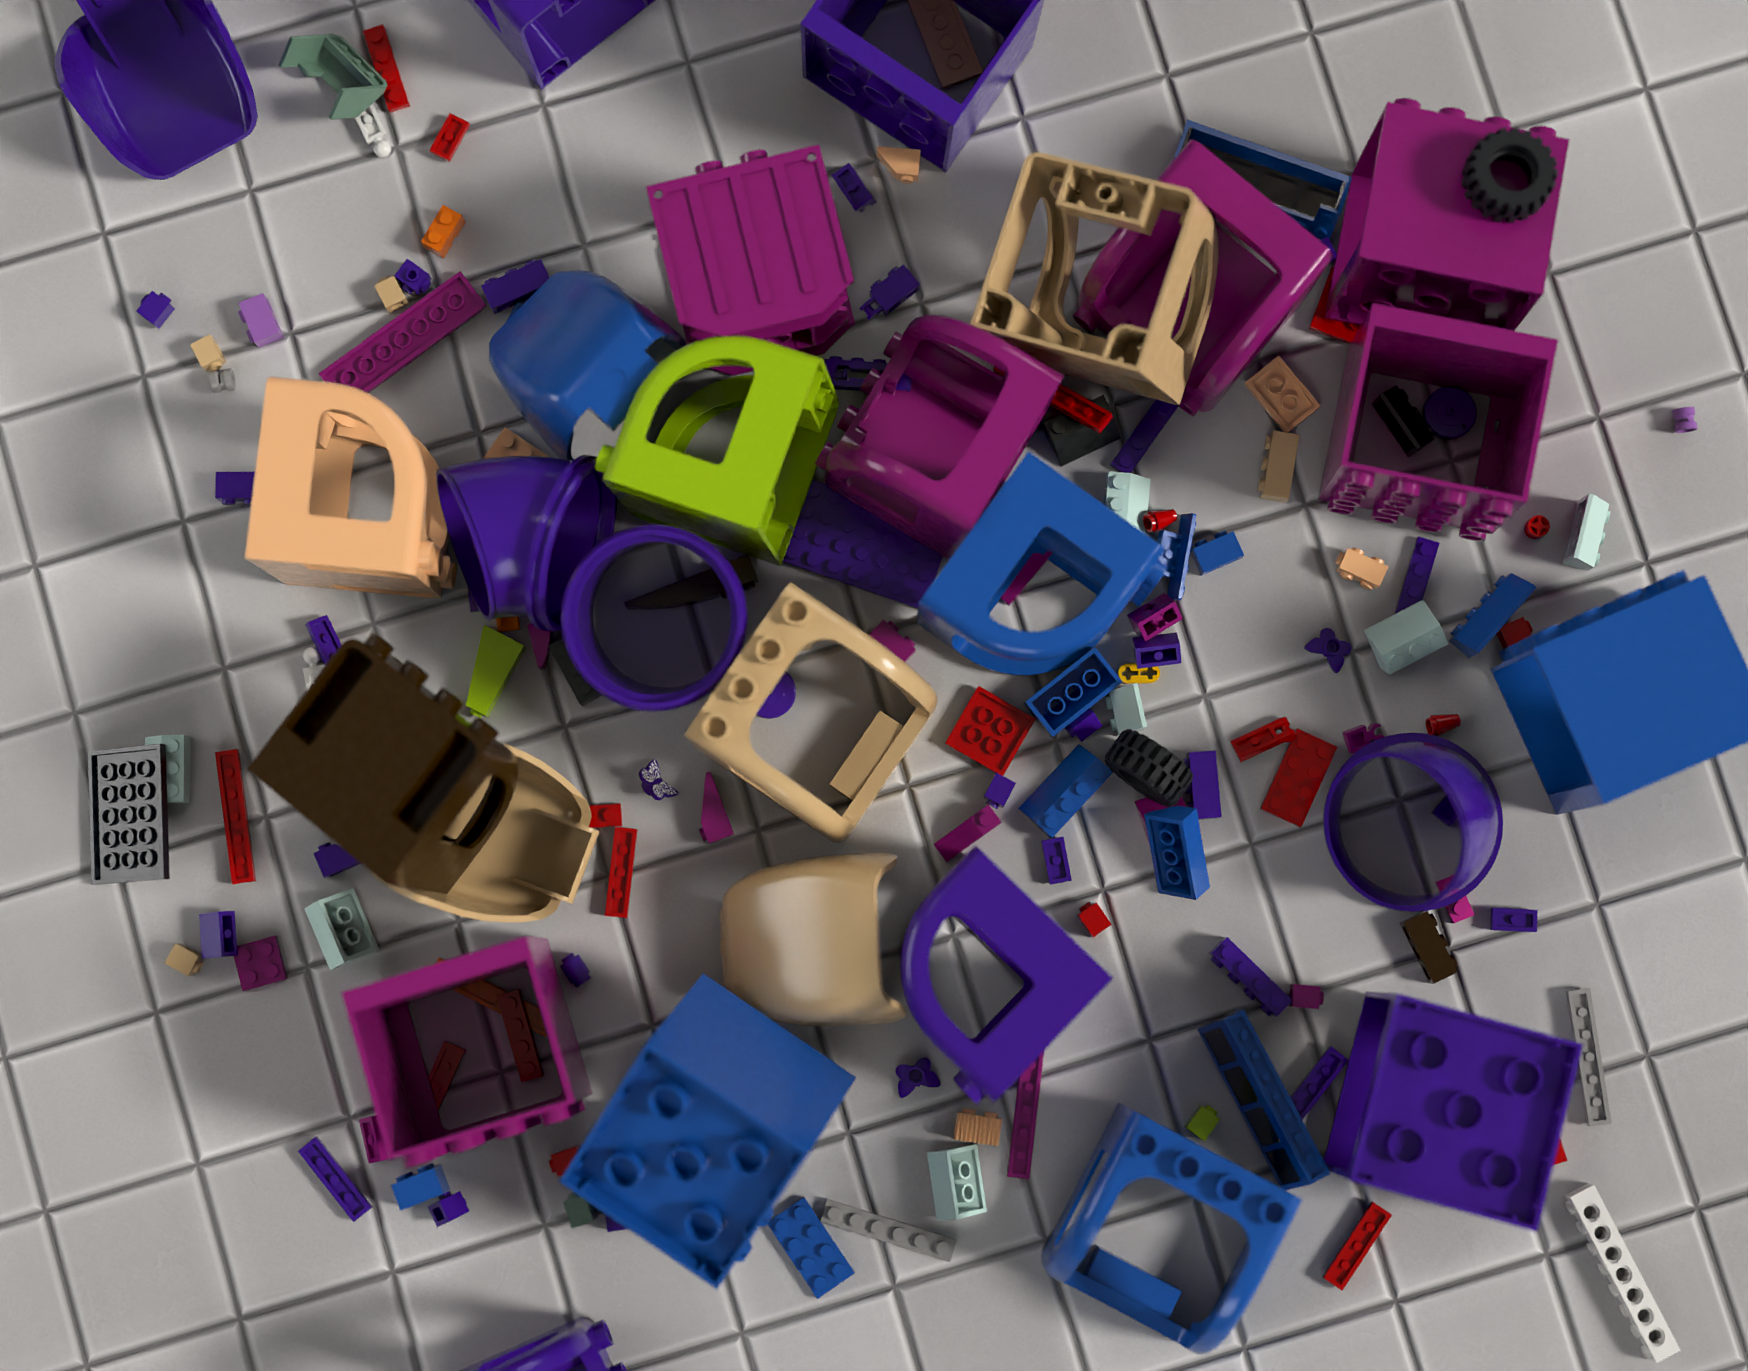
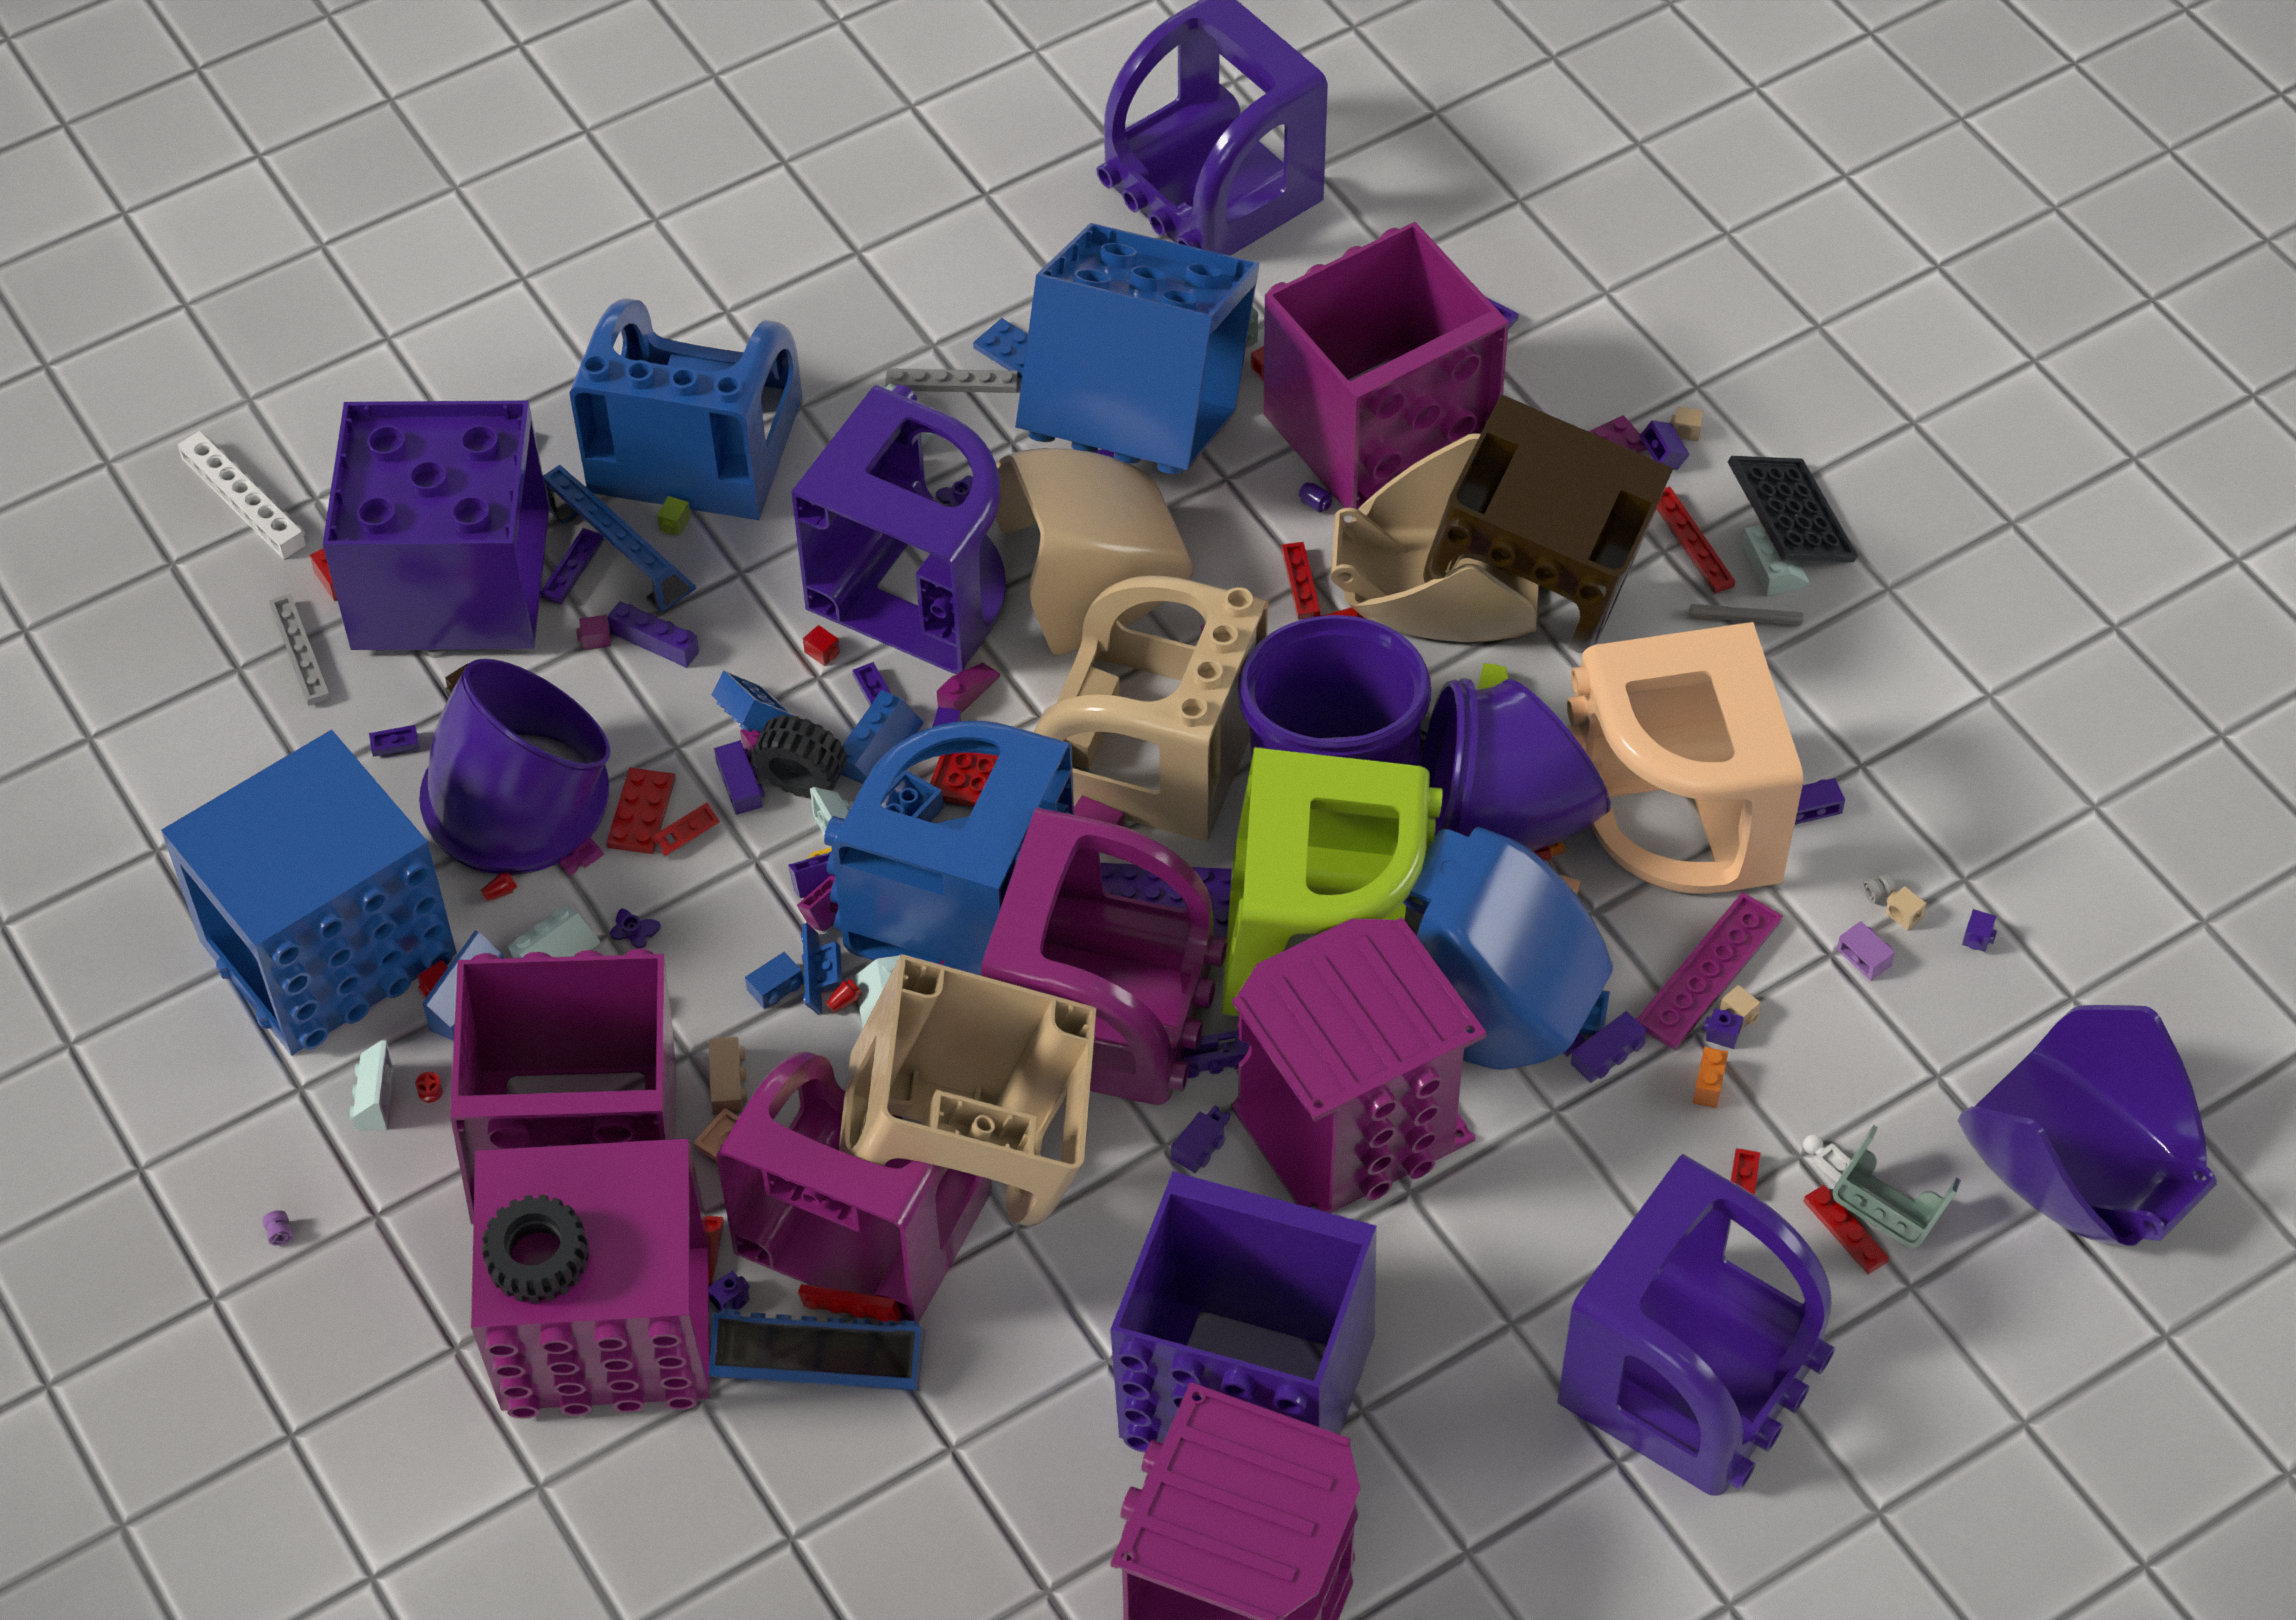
camera: 165 degrees right, 30 degrees down
none -> light grey axle [1689,604,1804,626]

